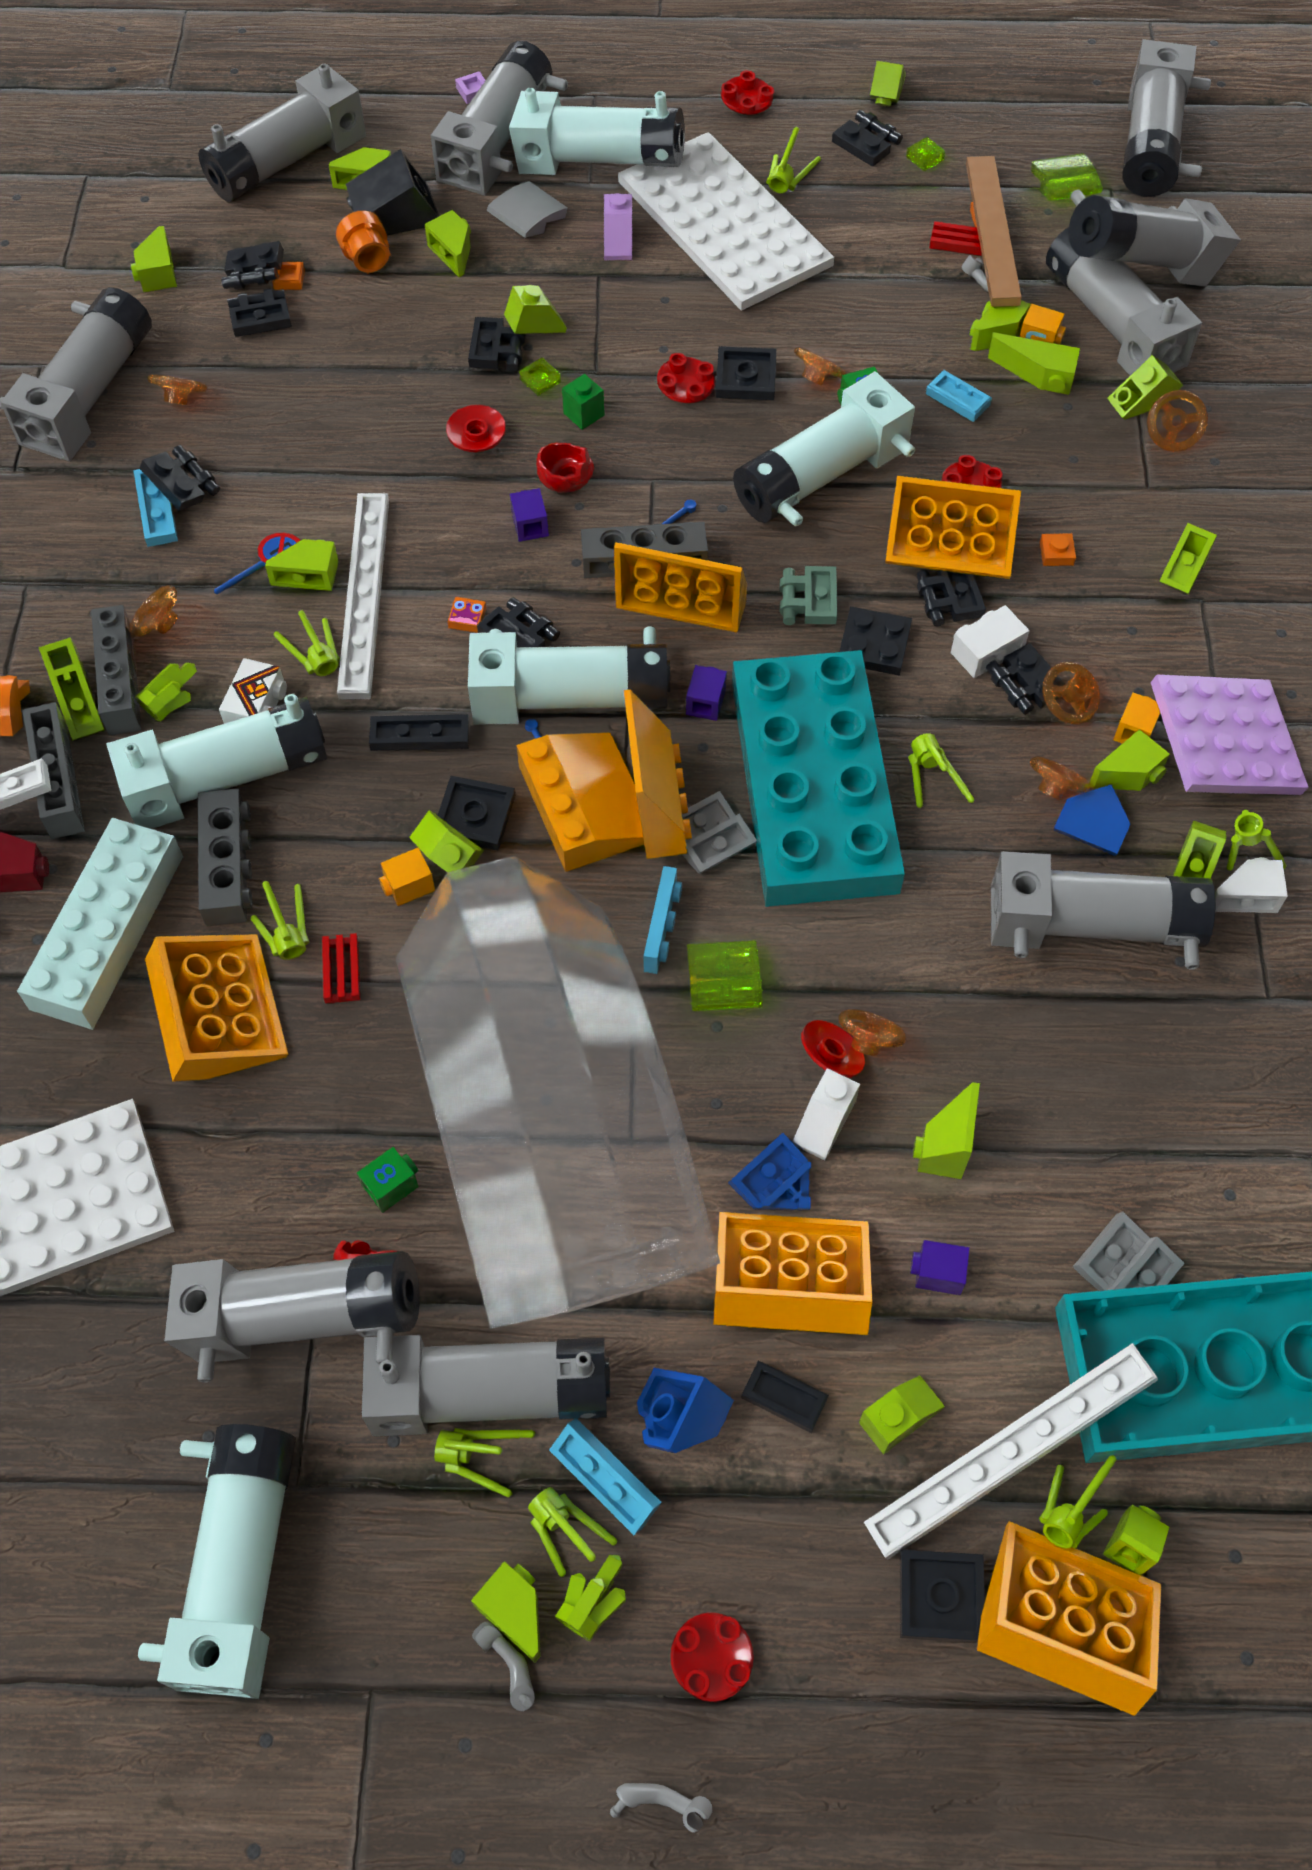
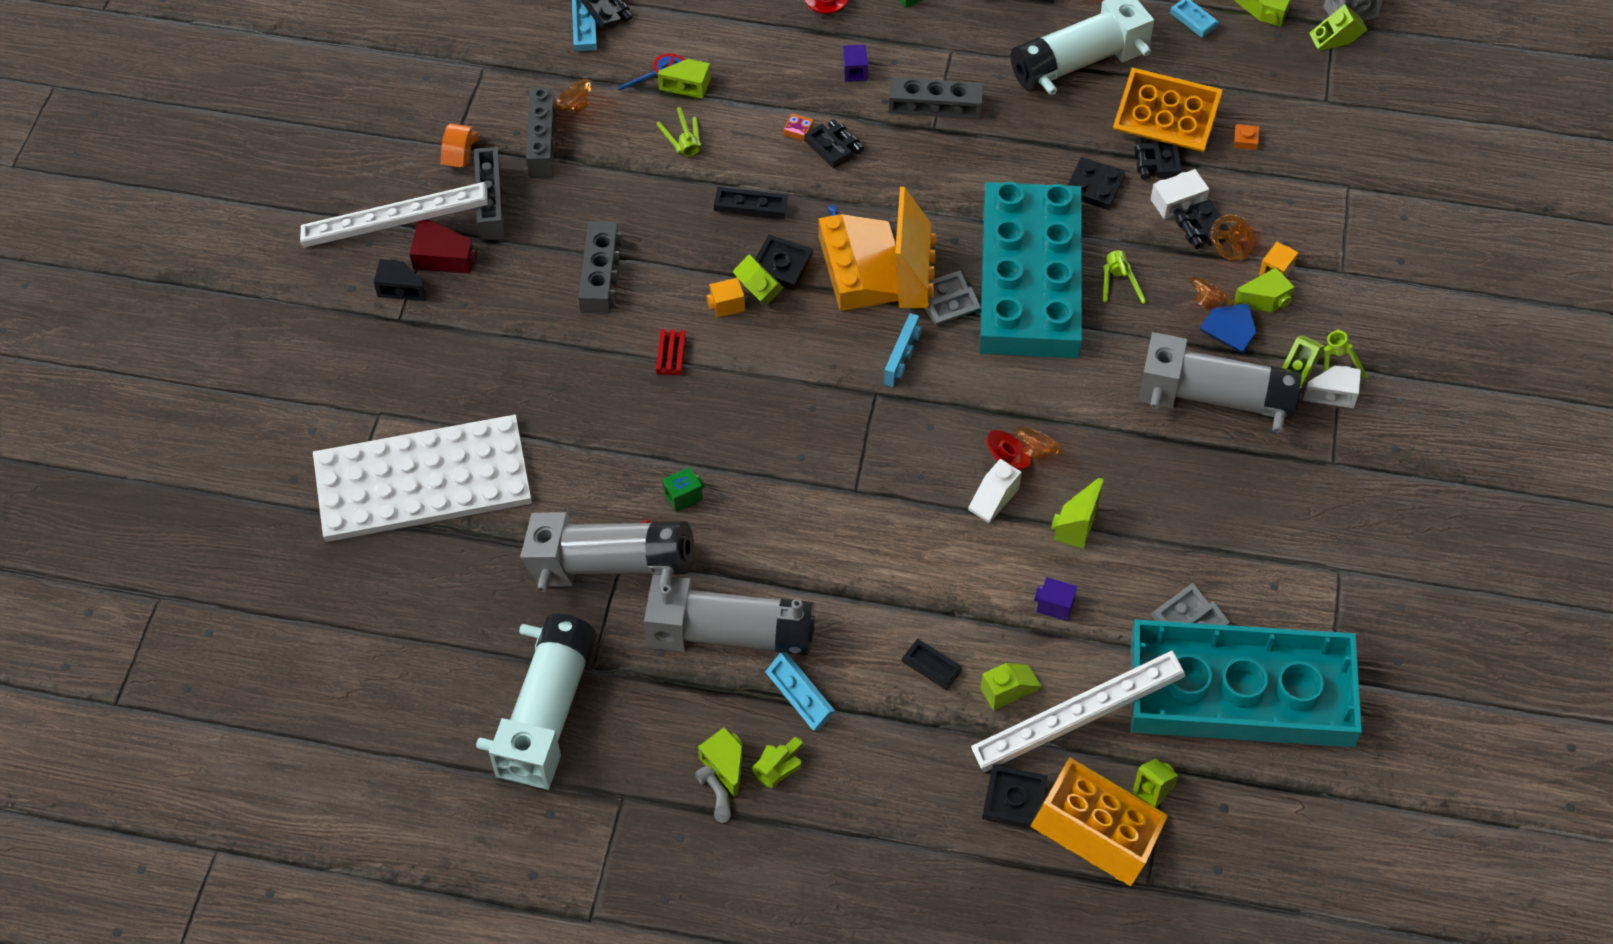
camera: 10 degrees right, 5 degrees down
light aqua brick [17,818,183,1030] -> none
lime slope [38,638,105,741] -> none
light aqua piece [106,694,327,829] -> none
lime rock [135,663,197,722] -> none
light orange slope [145,934,288,1082] -> none
white brick [219,658,287,724] -> none
lime plant [251,881,310,960] -> none
white tile [337,493,389,699] -> none
clear windscreen [396,855,720,1329] -> none
lime plant [434,1428,535,1497] -> none
light aqua piece [468,626,670,725] -> none
lime plant [528,1487,618,1577] -> none
red hair [536,442,594,493] -> none
light grey piece [610,1783,712,1832] -> none
light orange slope [614,542,747,633] -> none
blue slope [637,1368,734,1453] -> none
blue hinge [661,499,696,524] -> none
red dish [670,1612,754,1702] -> none
dark purple brick [686,665,727,721] -> none
clear neon green slope [687,940,763,1011] -> none
light orange slope [713,1212,872,1335] -> none
blue slope [728,1133,811,1210] -> none
sand green plate [780,566,837,625] -> none
red dish [942,455,1003,488] -> none
lime plant [1039,1455,1117,1548] -> none
clear orange piece [1147,390,1208,452] -> none
lavender plate [1151,675,1309,795] -> none
lime slope [1159,523,1217,595] -> none

